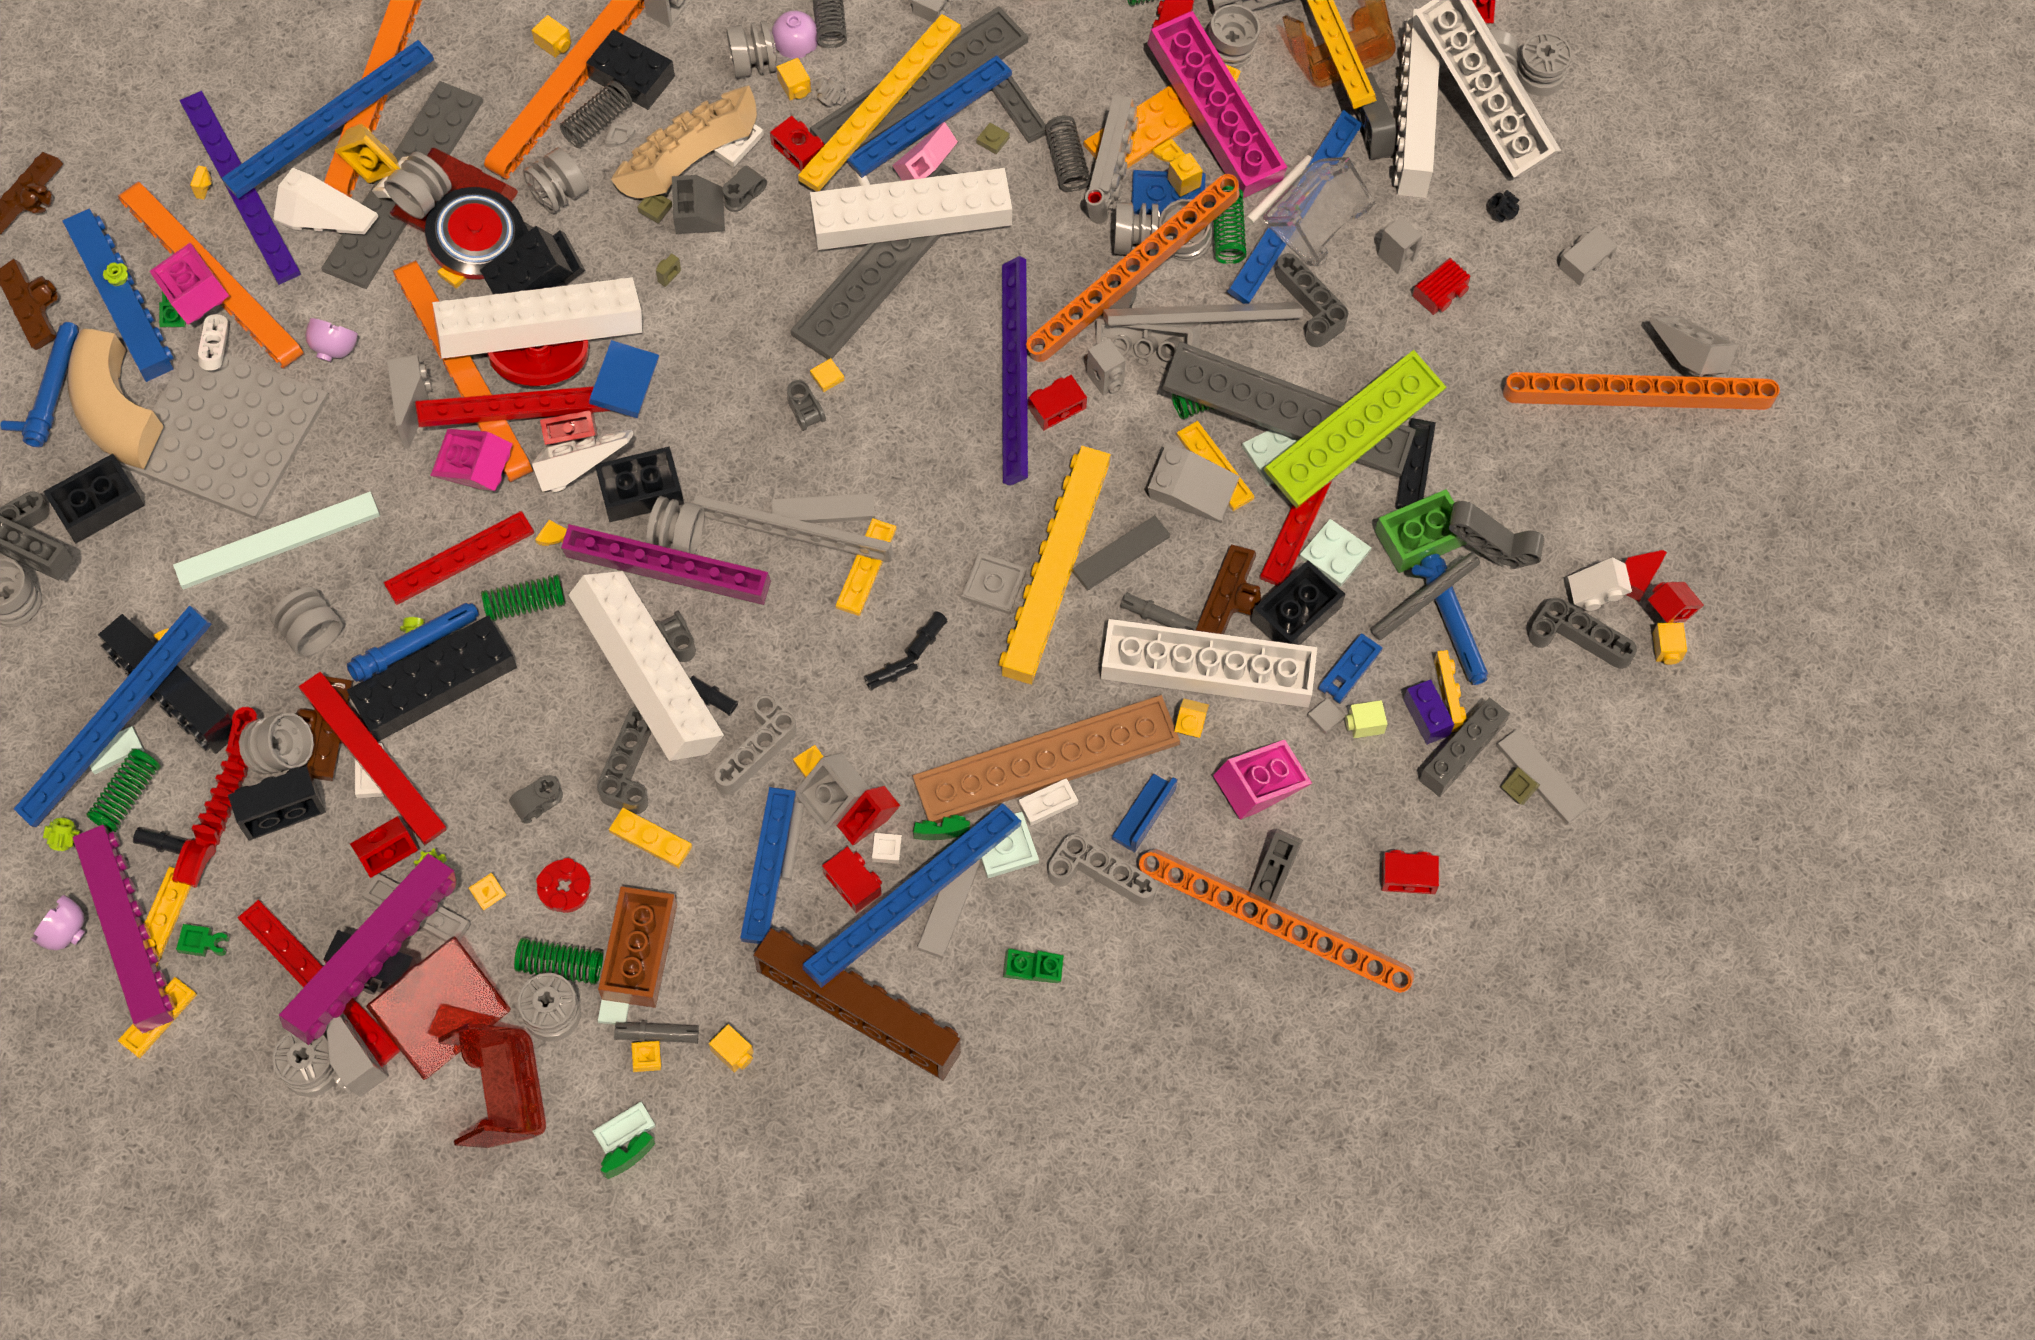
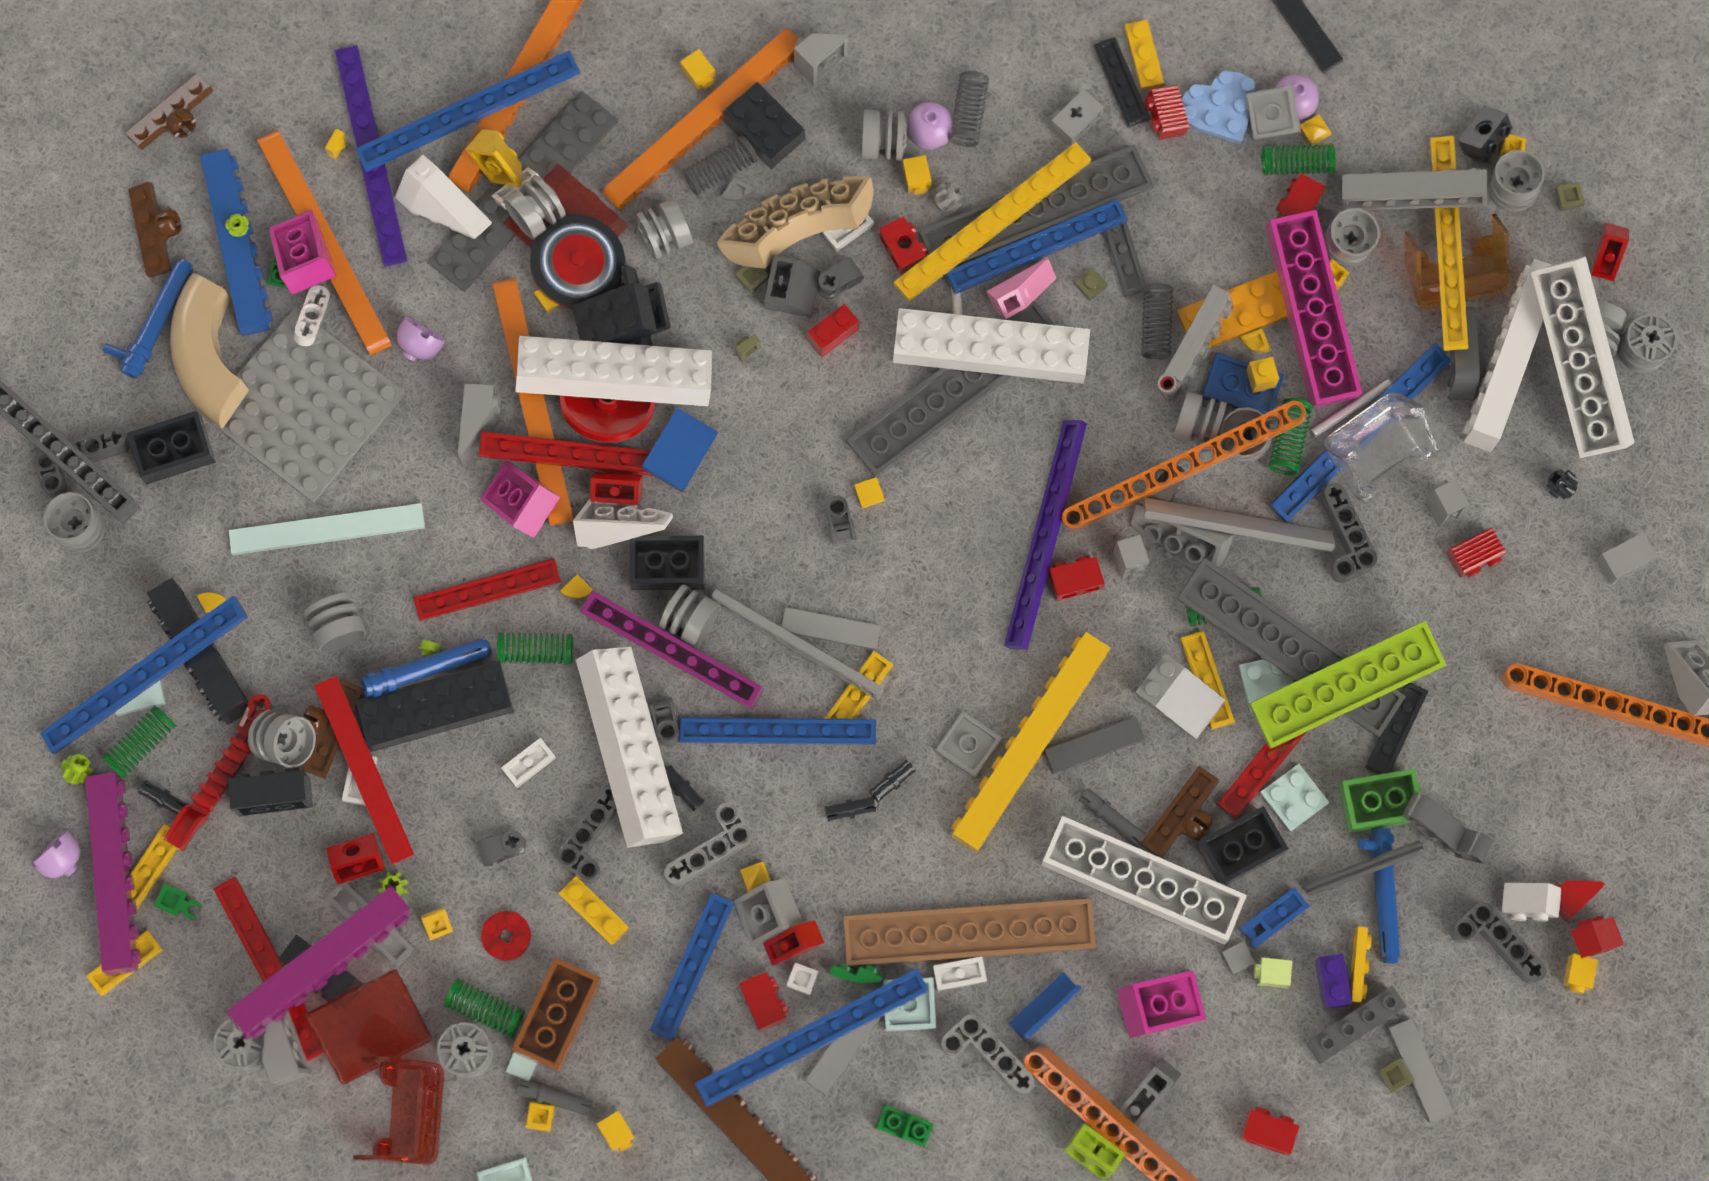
camera: 15 degrees right, 10 degrees up
light grey bar [781,802,804,881] -> none
yellow brick [1174,698,1209,738] -> none
none -> white plate [501,738,556,788]
none -> blue tile [679,717,876,745]
none -> red brick [807,303,859,358]
none -> lime brick [1063,1124,1126,1181]

